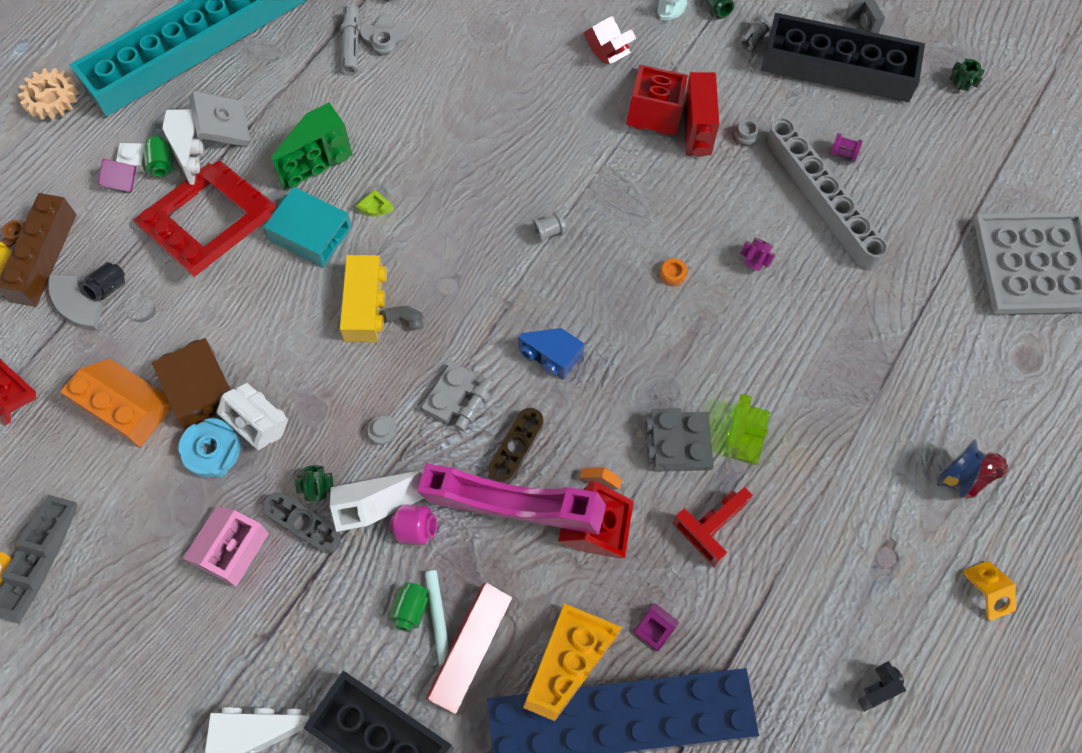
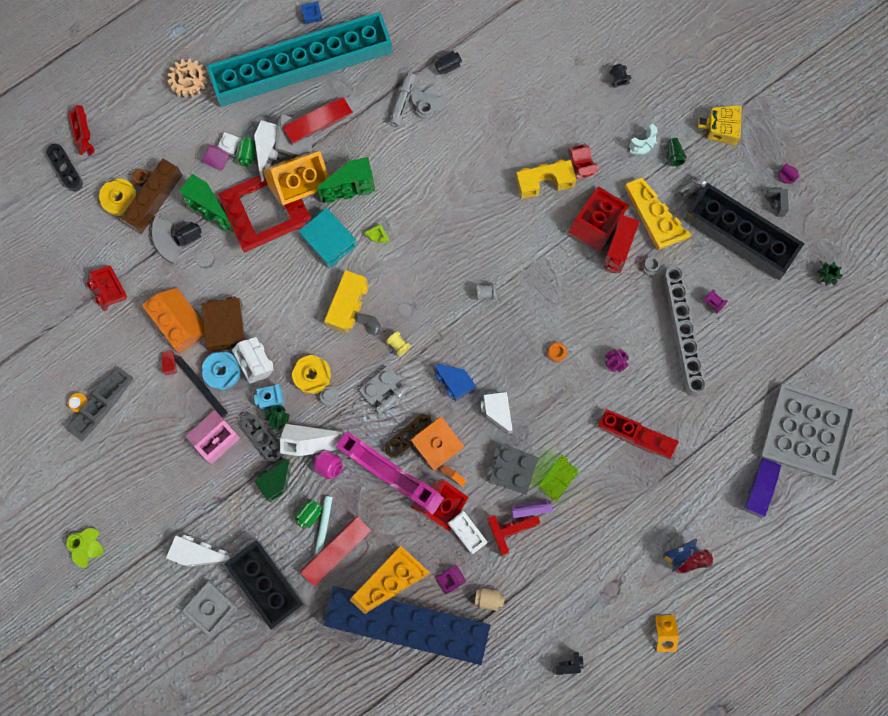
camera: 25 degrees right, 10 degrees up
none -> red piece [162,350,177,375]
none -> black bar [175,356,228,417]
none -> green slope [179,174,234,233]
none -> medium azure brick [254,384,285,411]
none -> dark green slope [255,459,292,502]
none -> light orange slope [263,151,329,205]
none -> red slope [283,97,353,145]
none -> yellow plate [292,355,331,394]
none -> light yellow bush [386,331,411,357]
none -> orange plate [410,416,464,471]
none -> white plate [448,511,488,555]
none -> tan brick [475,588,505,611]
none -> white slope [480,392,512,434]
none -> medium lavender tile [511,500,553,518]
none -> yellow arch [516,160,576,199]
none -> red slope [598,409,679,460]
none -> yellow wing [624,178,692,251]
none -> dark purple slope [743,458,781,518]

